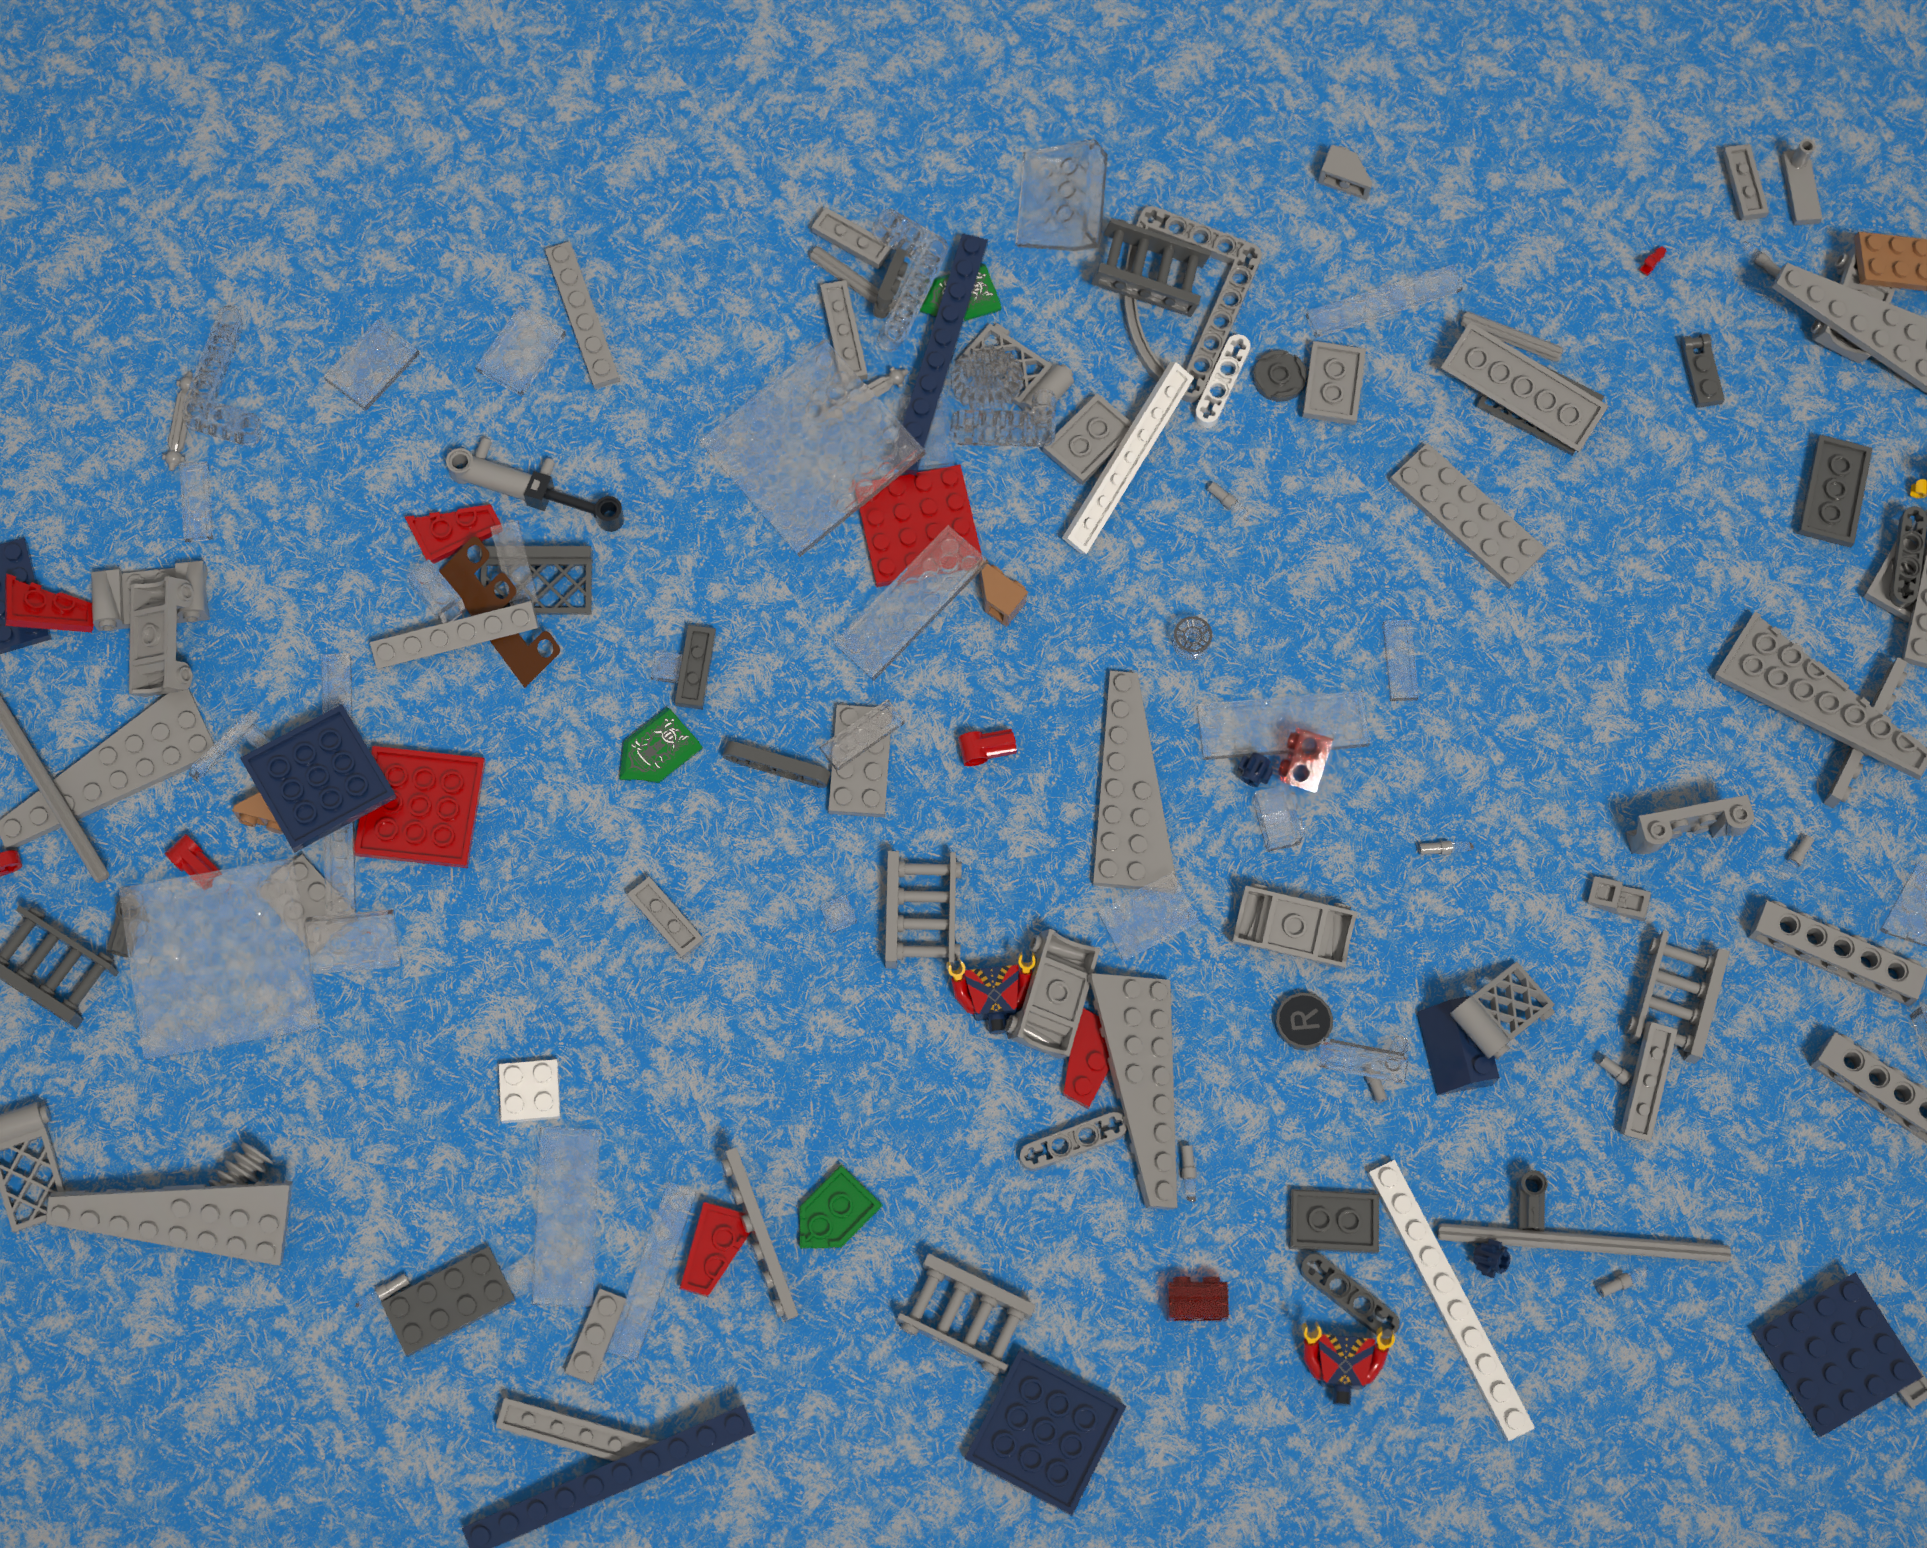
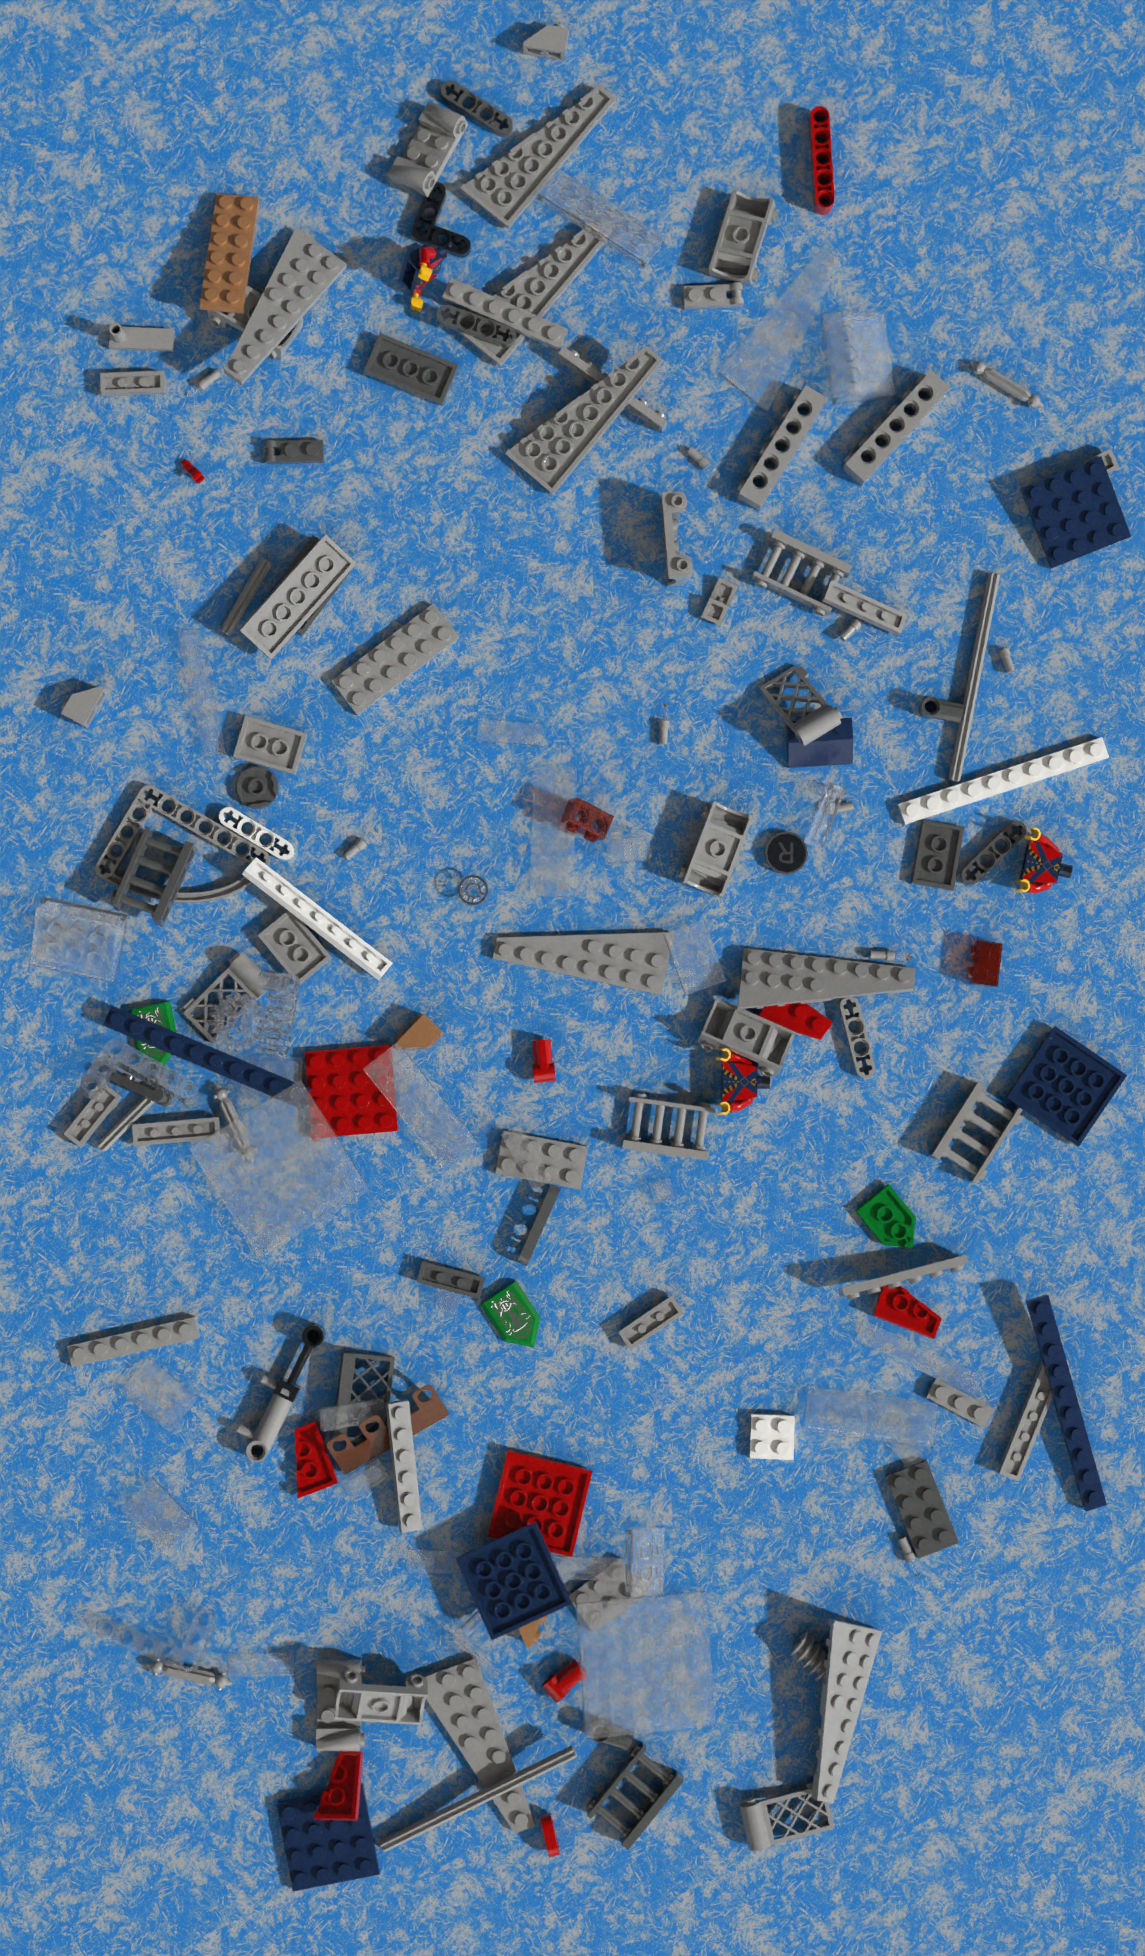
camera: 75 degrees left, 15 degrees up
dark blue gear [1238,752,1273,787] -> none
dark blue gear [1473,1239,1511,1278] -> none

